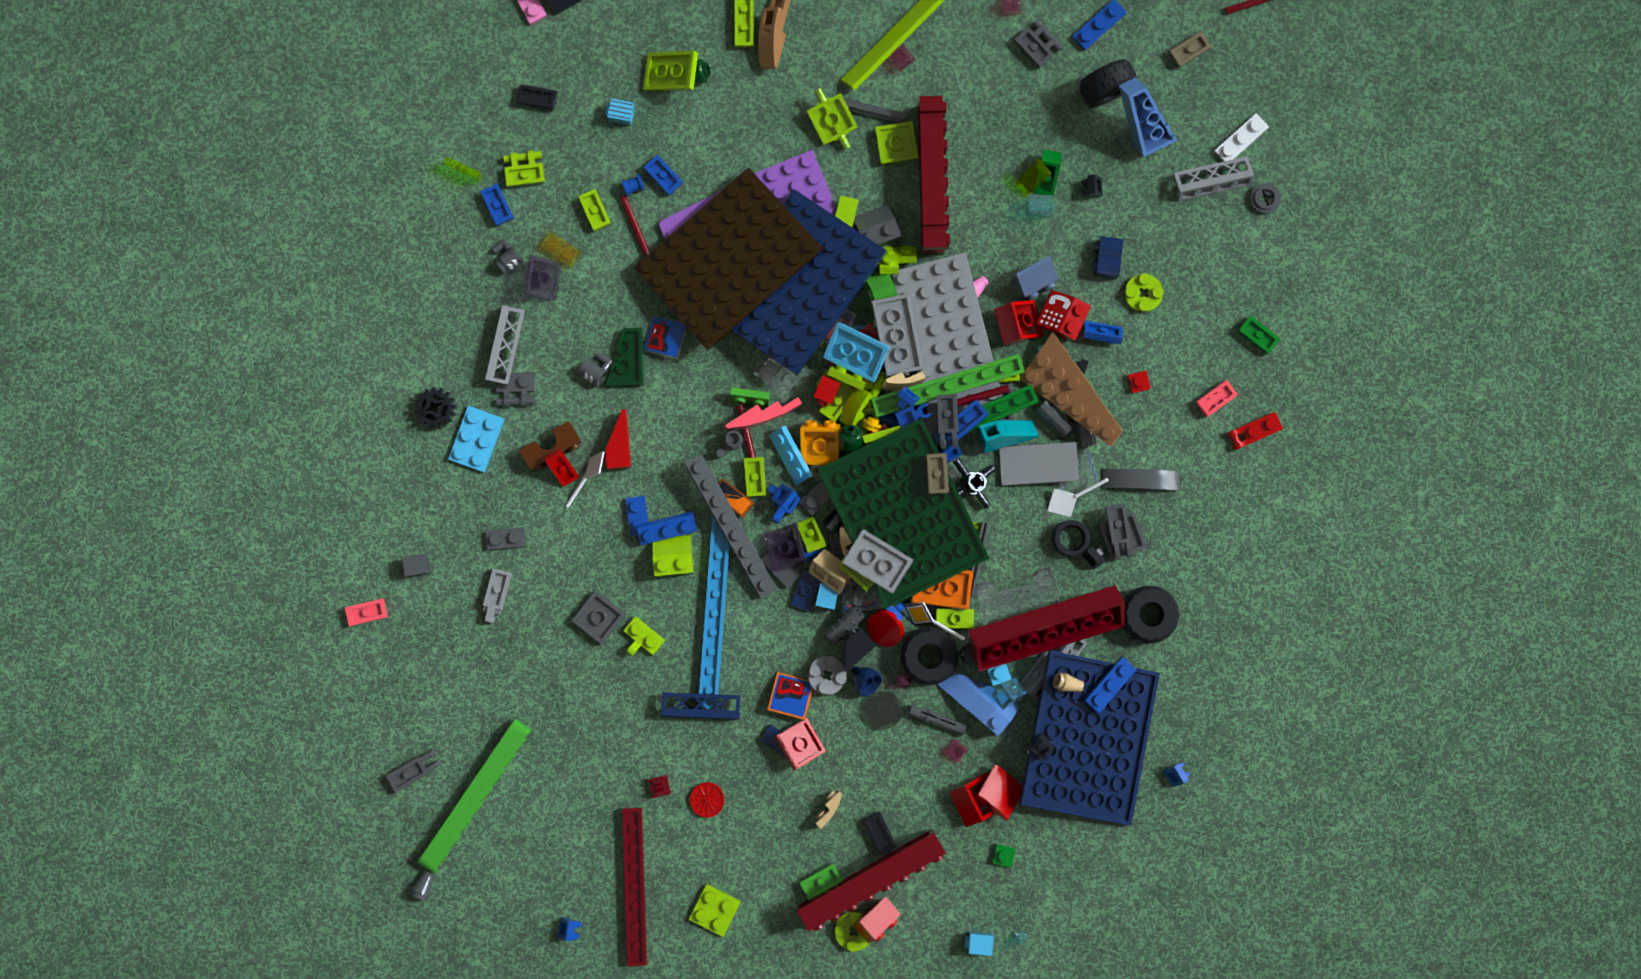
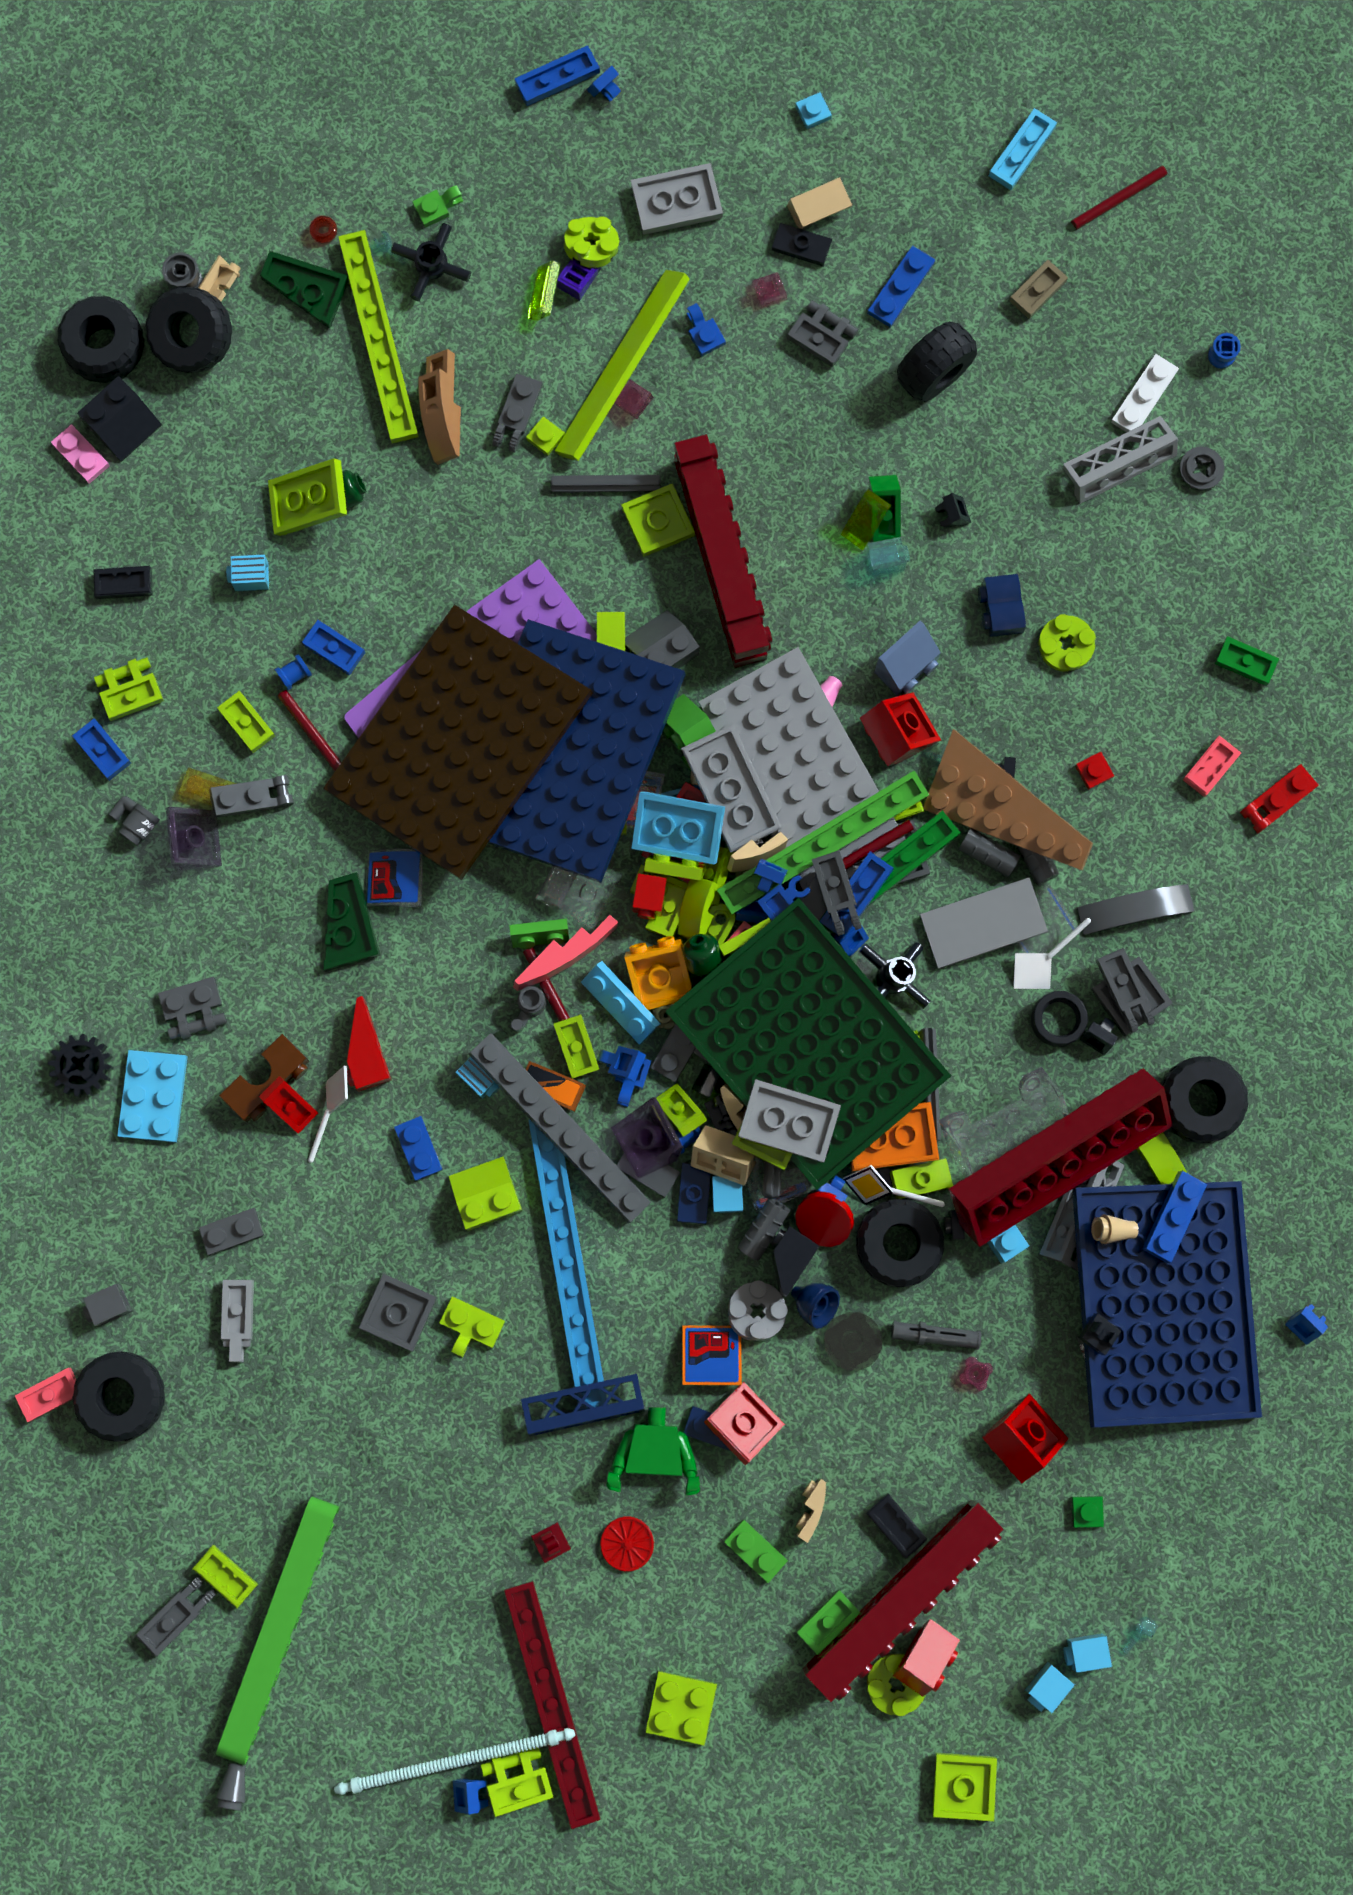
camera: 15 degrees left, 5 degrees down
clear neon green tile [443,157,483,182] -> none
light grey fence [485,305,525,385] -> none
dark grey piece [578,352,613,387] -> none
blue plate [636,511,697,545] -> none
lime plate [807,88,858,150] -> none
yellow plate [863,416,882,432] -> none
lime plate [879,245,917,274] -> none
clear pink plate [894,673,913,688] -> none
dark tan plate [927,453,949,494] -> none
medium blue wedge [938,672,1021,736] -> none
red slope [976,764,1022,821] -> none
teal slope [978,420,1039,453] -> none
clear light blue brick [991,677,1027,710] -> none
red slope [1035,290,1091,341] -> none
blue plate [1083,320,1123,345] -> none
medium blue wedge [1119,77,1178,157] -> none
none -> black tyre [72,1351,165,1442]
none -> lime plate [193,1545,258,1608]
none -> dark grey plate [209,775,294,818]
none -> light aqua hose [334,1728,575,1795]
none -> medium azure brick [456,1057,500,1099]
none -> lime plate [480,1747,553,1817]
none -> dark grey hinge [492,373,543,453]
none -> lime plate [526,416,565,456]
none -> green torso [606,1407,700,1496]
none -> blue plate [686,303,726,357]
none -> bright green plate [724,1519,788,1583]
none -> medium azure brick [1025,1662,1074,1713]
none -> lime slope [1137,1132,1187,1184]
none -> blue wheel [1208,333,1241,369]

